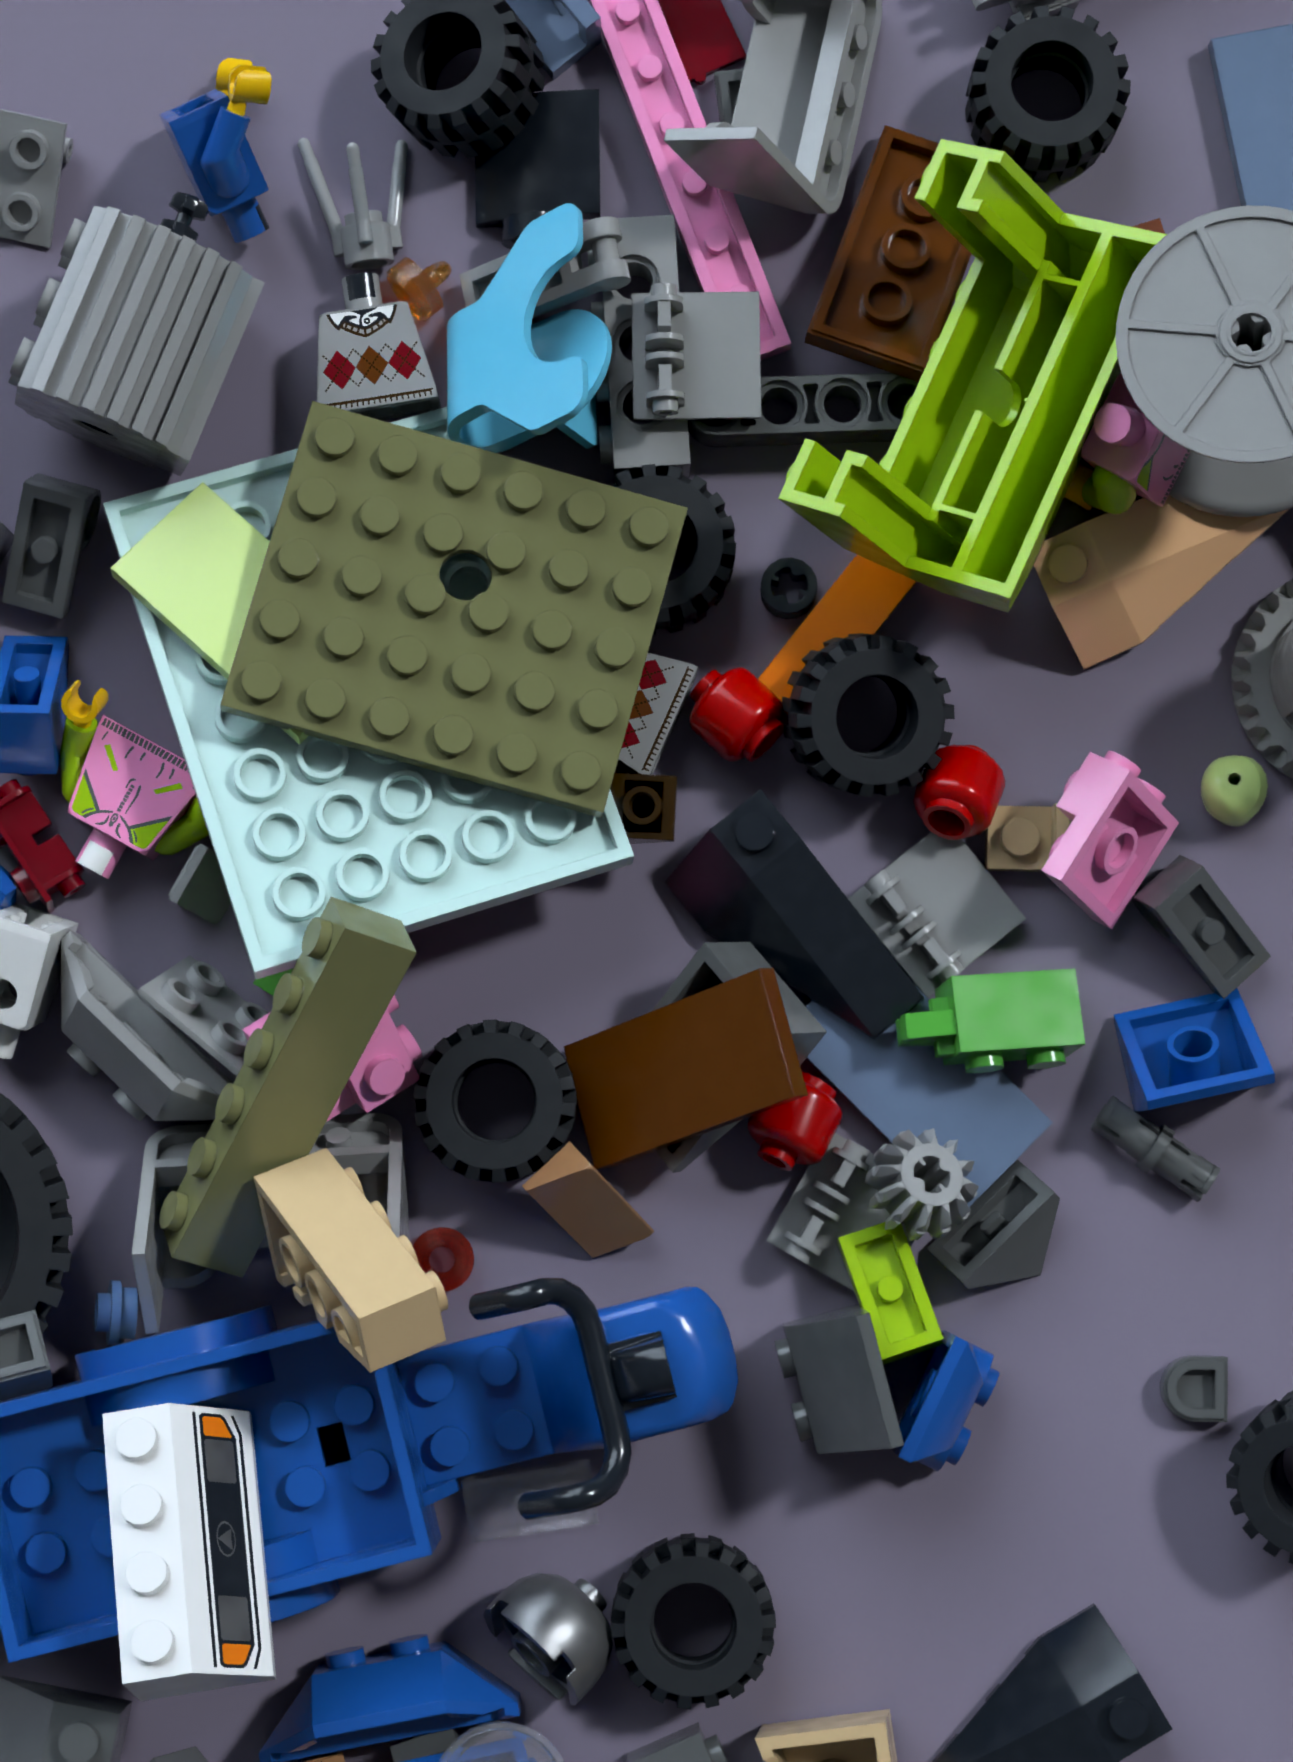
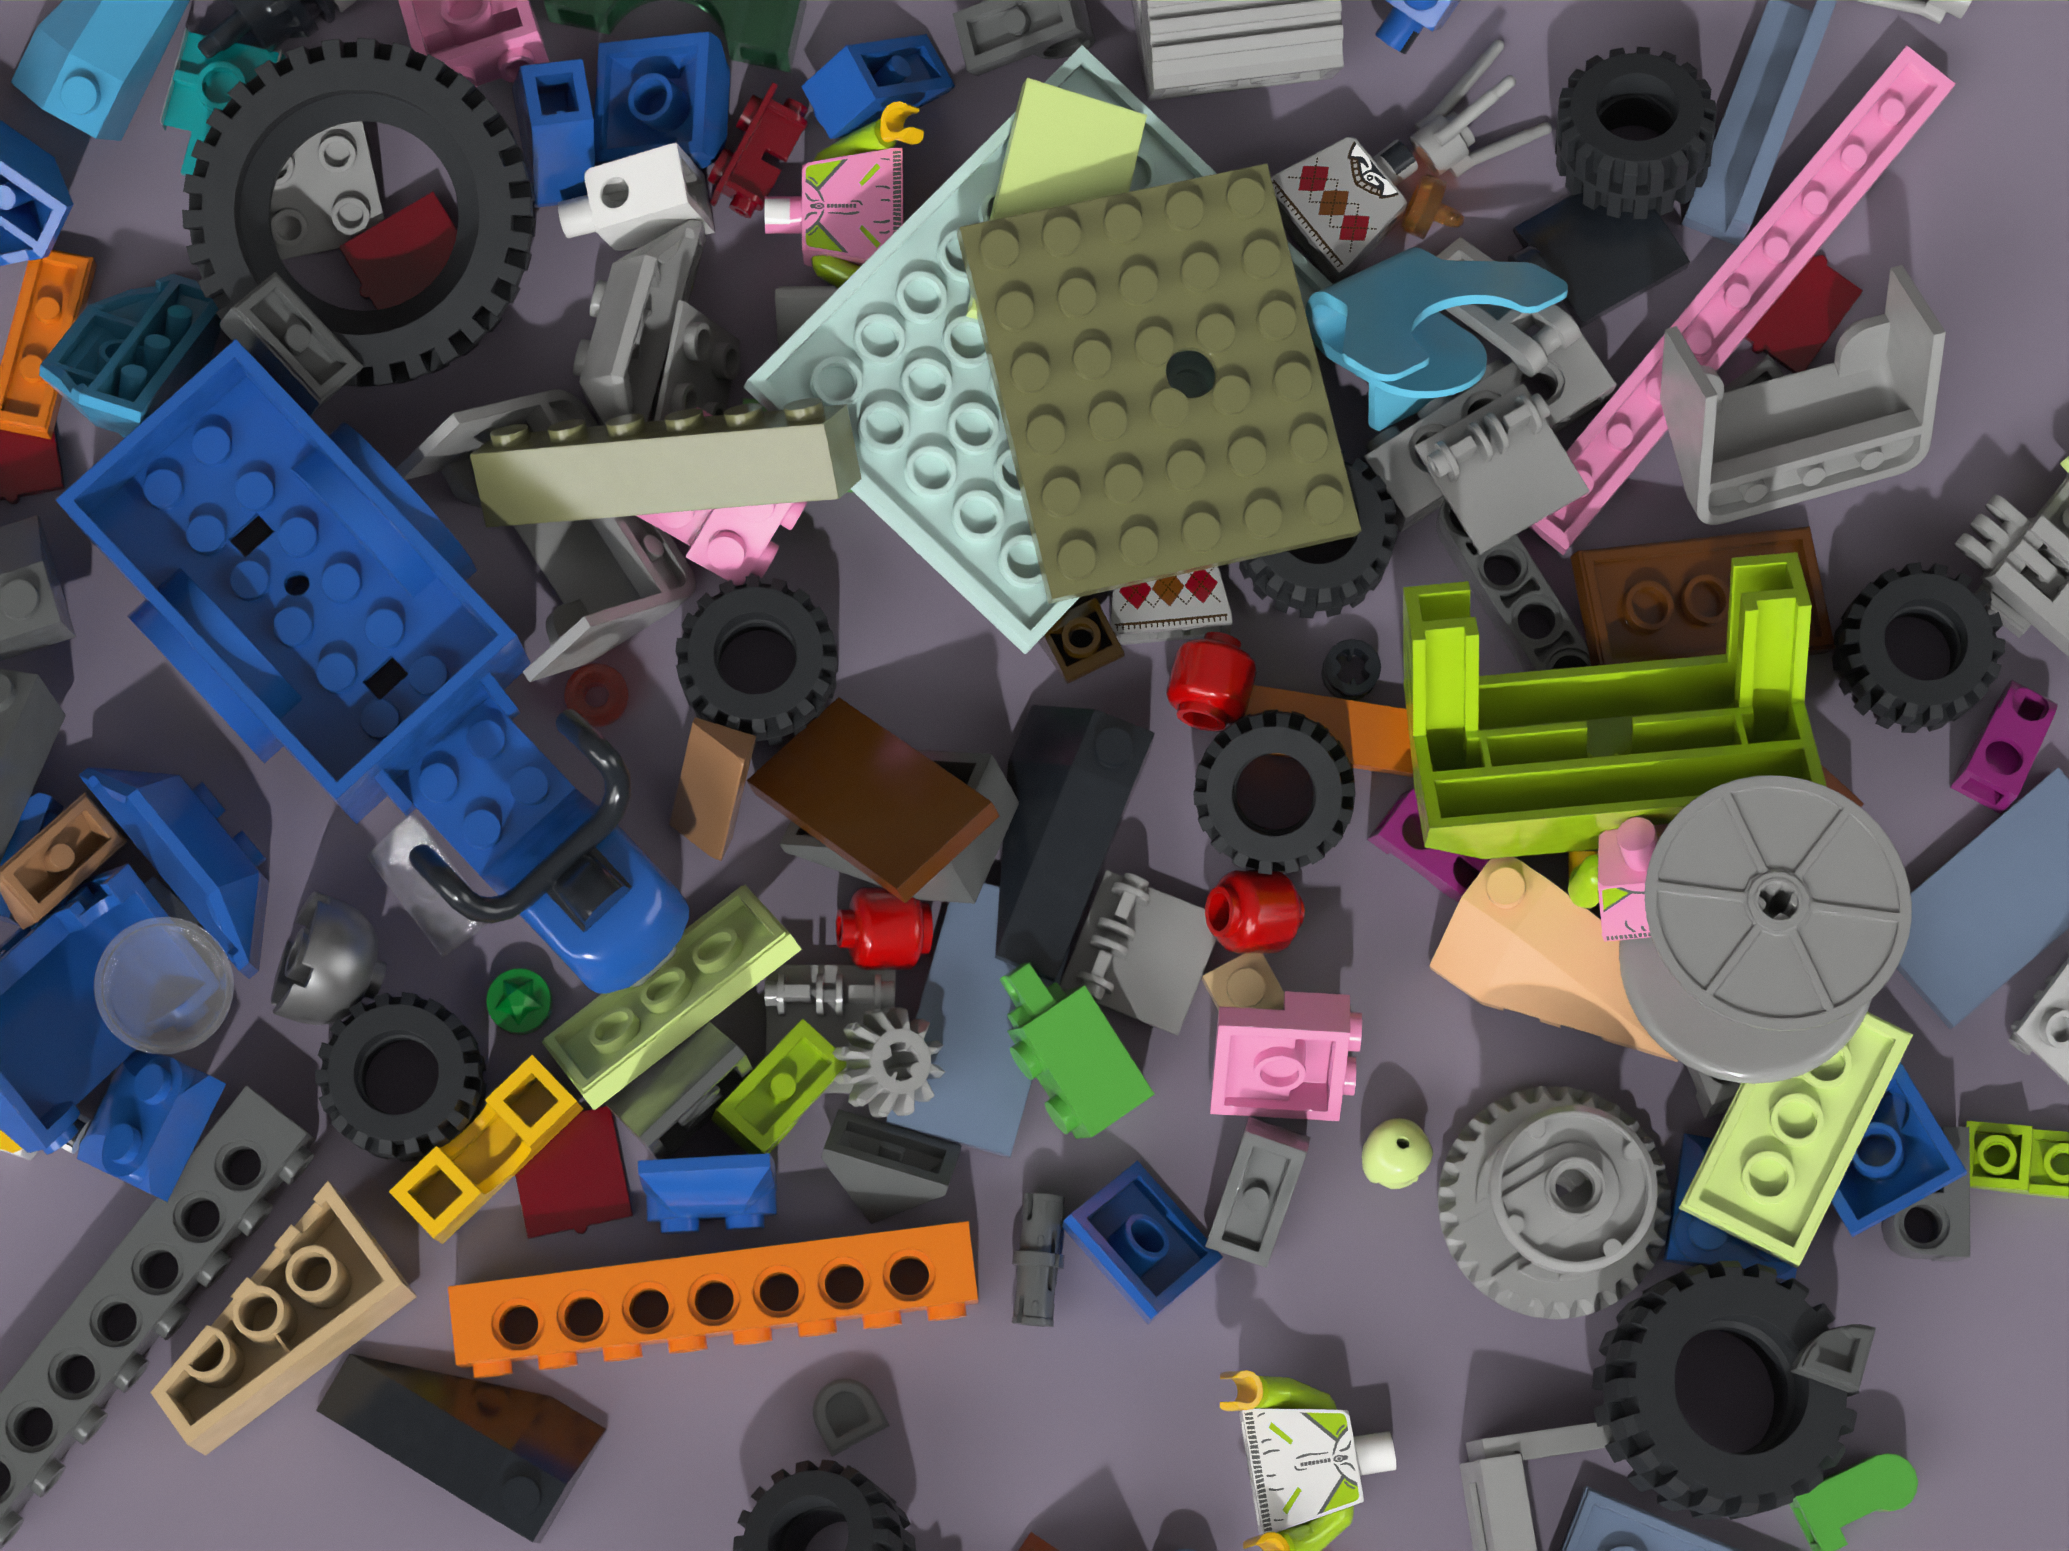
camera: 60 degrees right, 5 degrees down
medium blue plate [94,1280,138,1345] -> none
white slope [102,1403,276,1701] -> none
tan wedge [254,1148,448,1373] -> none
none -> yellow arch [389,1055,584,1244]
none -> orange brick [448,1221,978,1378]
none -> green tile [486,969,553,1035]
none -> dark red piece [515,1106,633,1239]
none -> yellowish green tile [542,885,802,1110]
none -> magenta leg [1367,789,1490,902]
none -> magenta leg [1950,680,2058,814]

